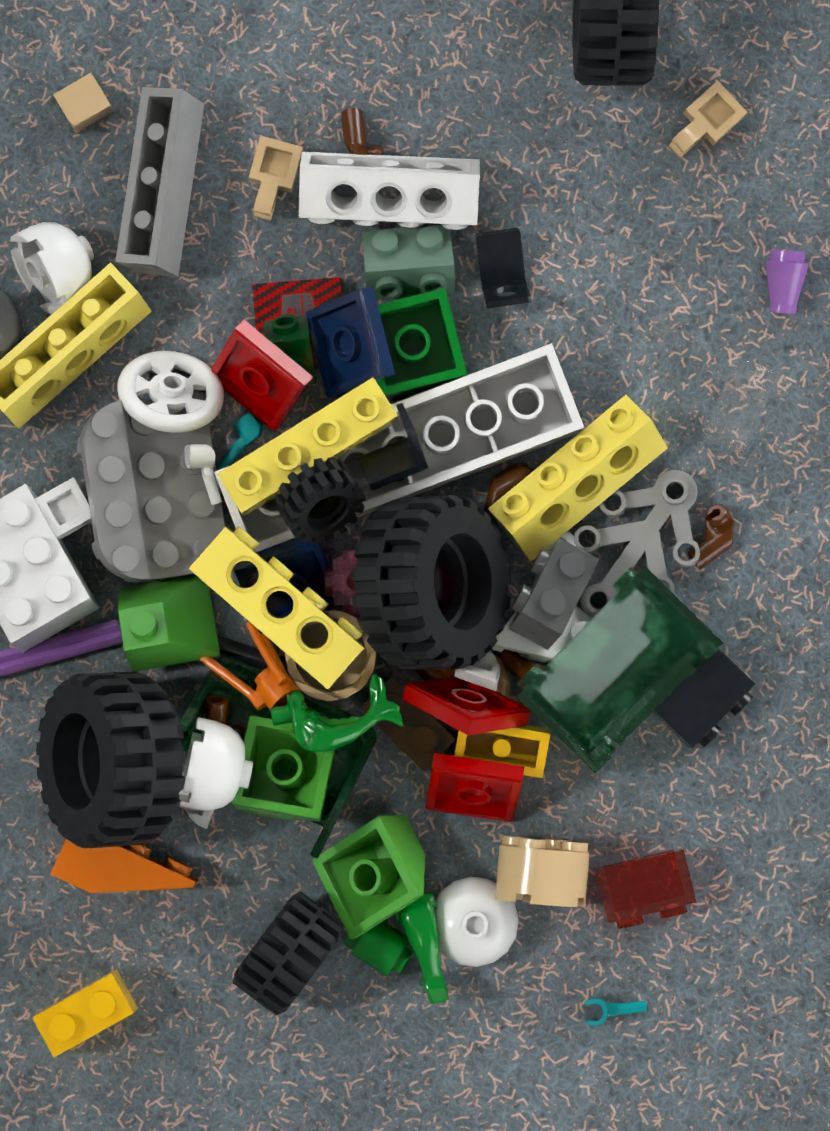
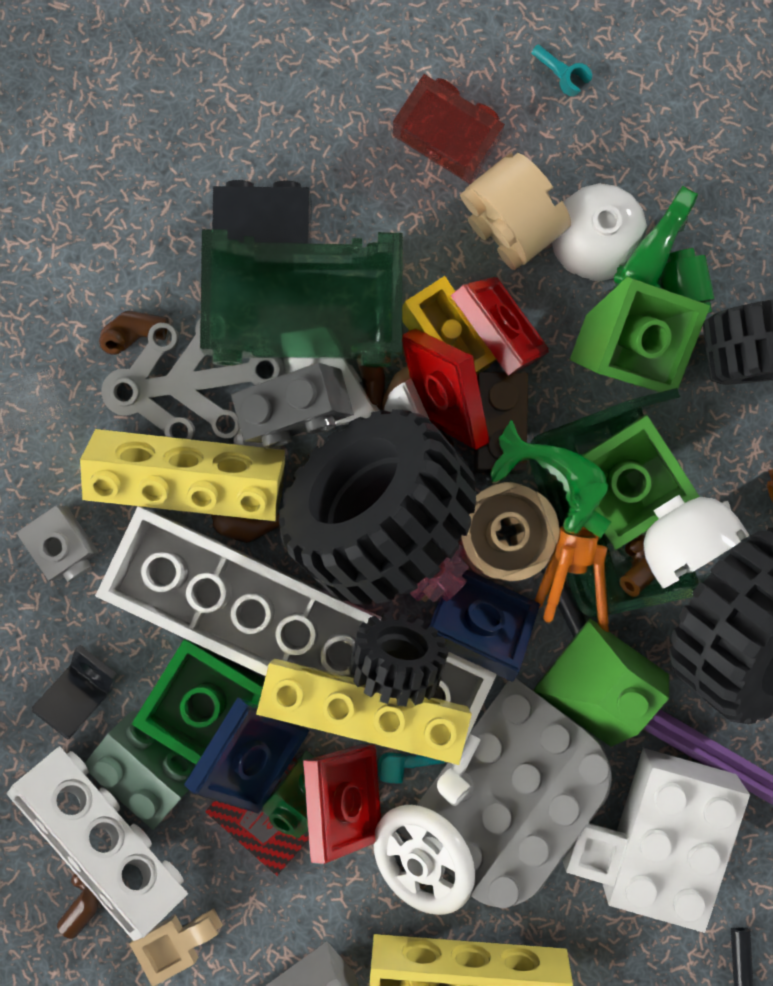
camera: 130 degrees left, 0 degrees up
light yellow brick [189,526,364,689] -> none
black bracket [358,403,429,491] -> none
none -> light grey brick [16,505,99,583]

